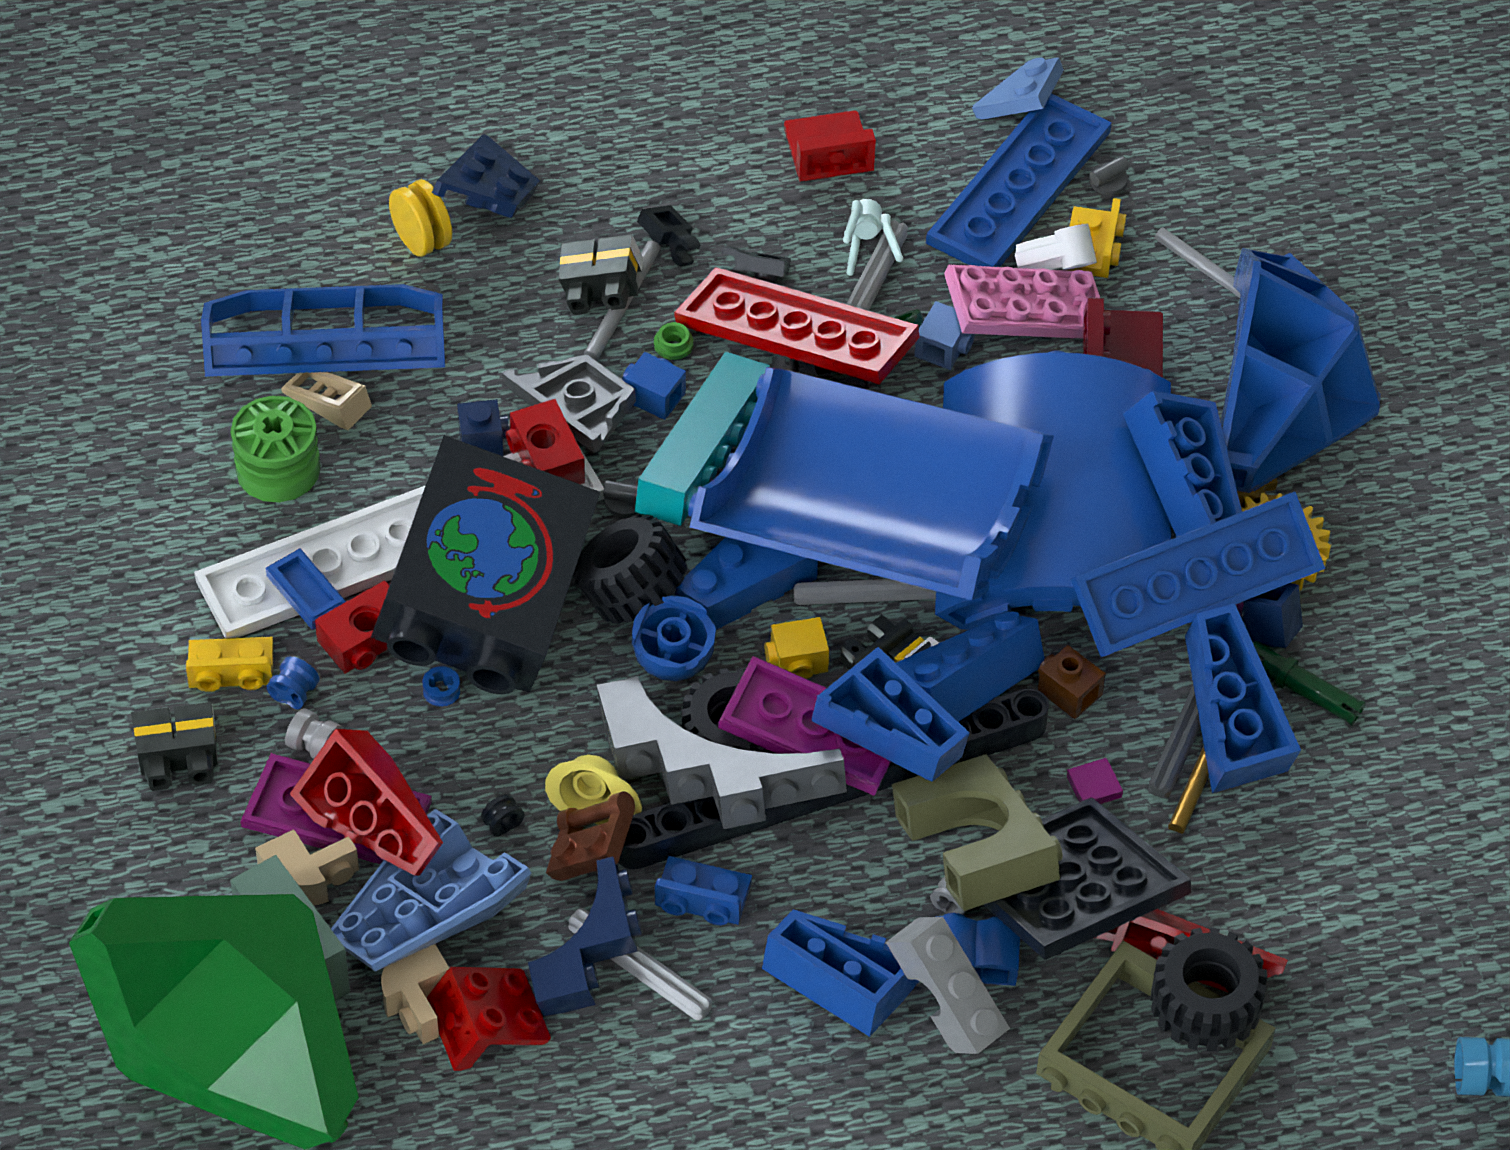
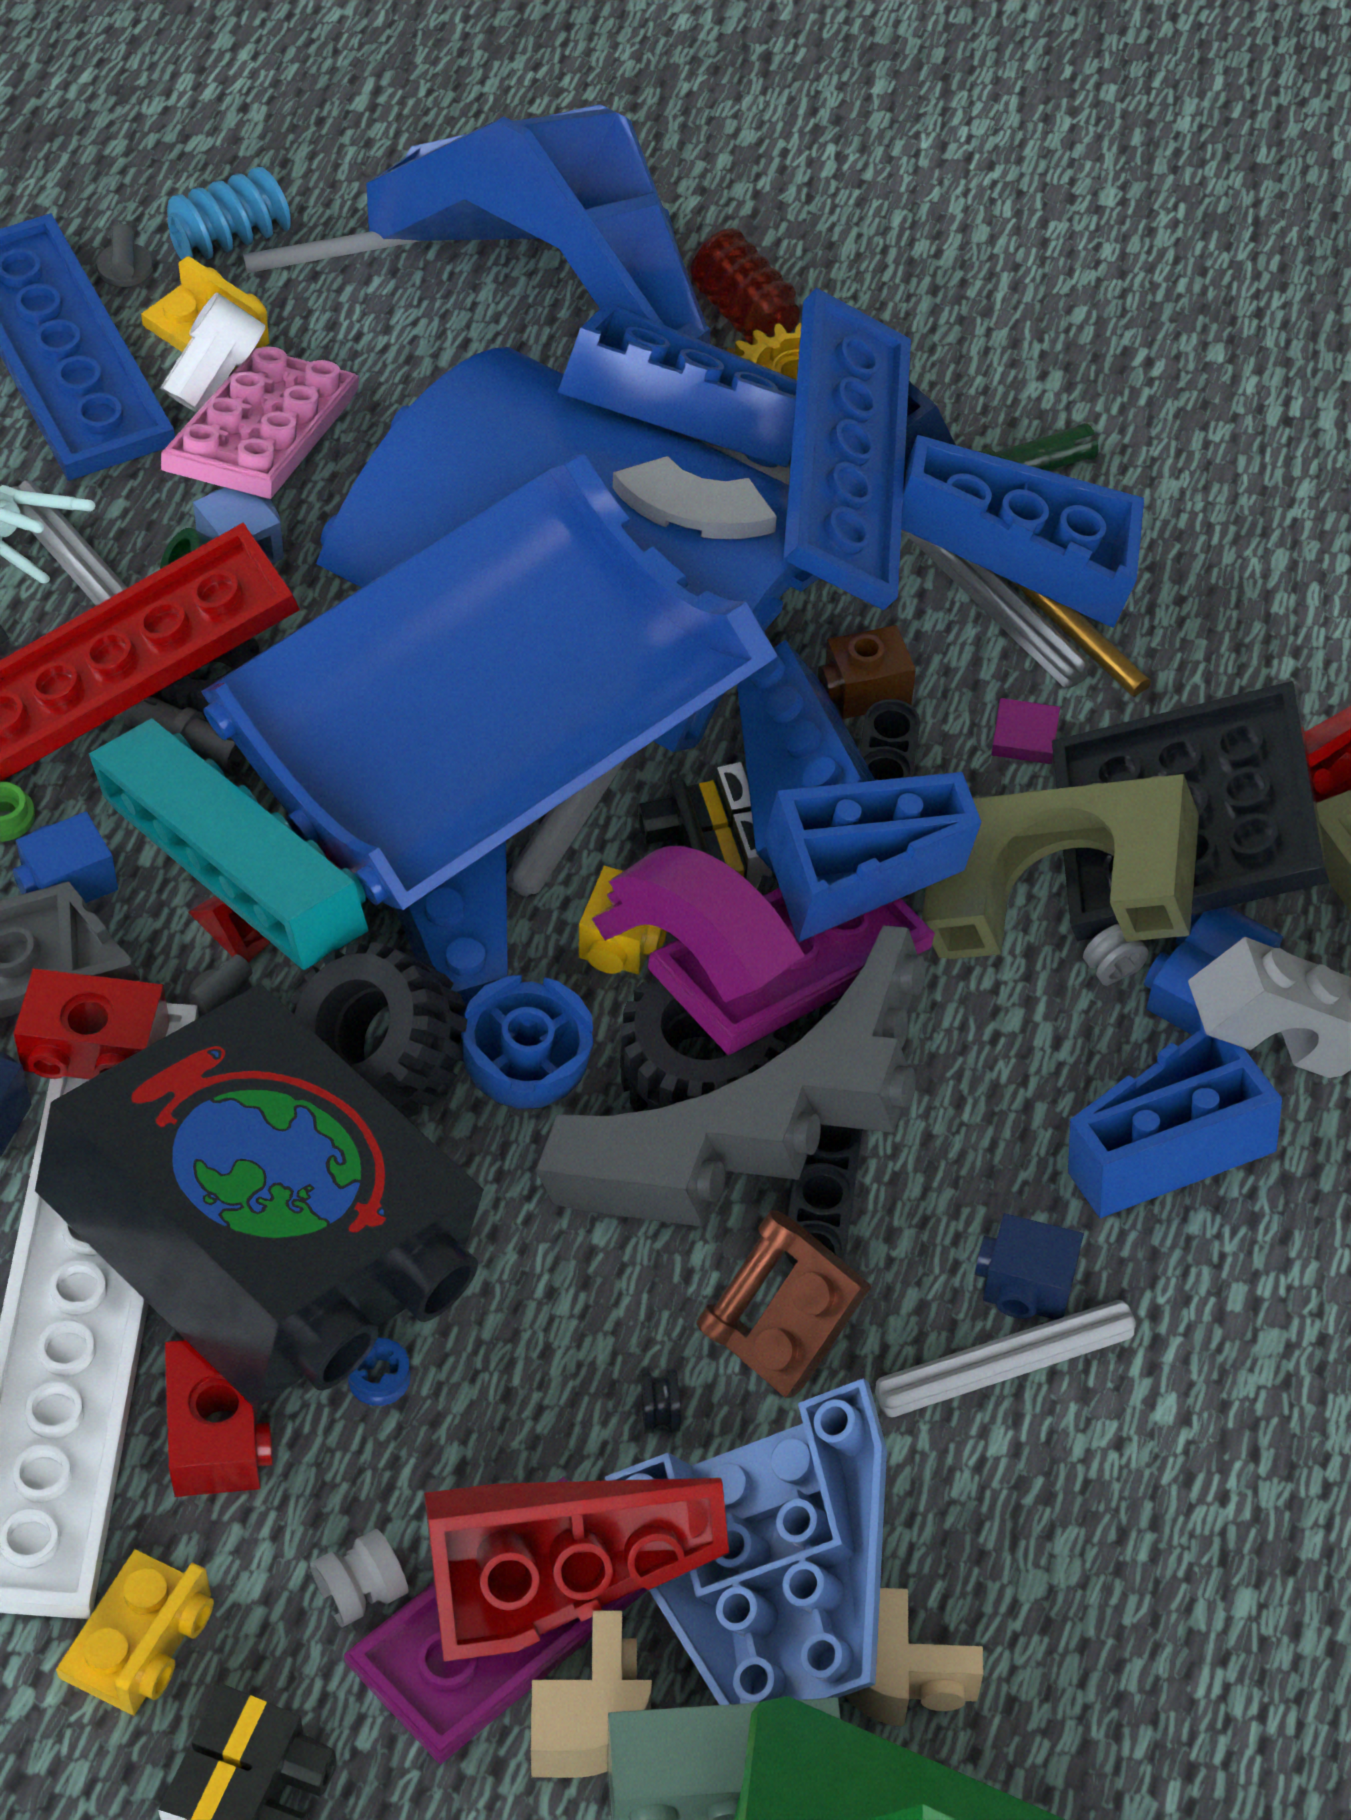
camera: 60 degrees left, 0 degrees up
blue tile [266,548,346,630] -> none
blue wheel [266,656,320,709] -> none
red bracket [426,967,551,1071] -> none
dark blue arch [528,856,642,1016] -> none
light yellow piece [545,755,642,825] -> none
blue bracket [655,856,752,925] -> none
dark red bracket [1083,298,1163,378] -> none
none -> dark azure piece [167,167,291,260]
none -> magenta arch [592,846,805,1002]
none -> light grey tile [613,456,777,539]
none -> clear red piece [690,228,800,345]
none -> dark blue brick [975,1213,1084,1320]

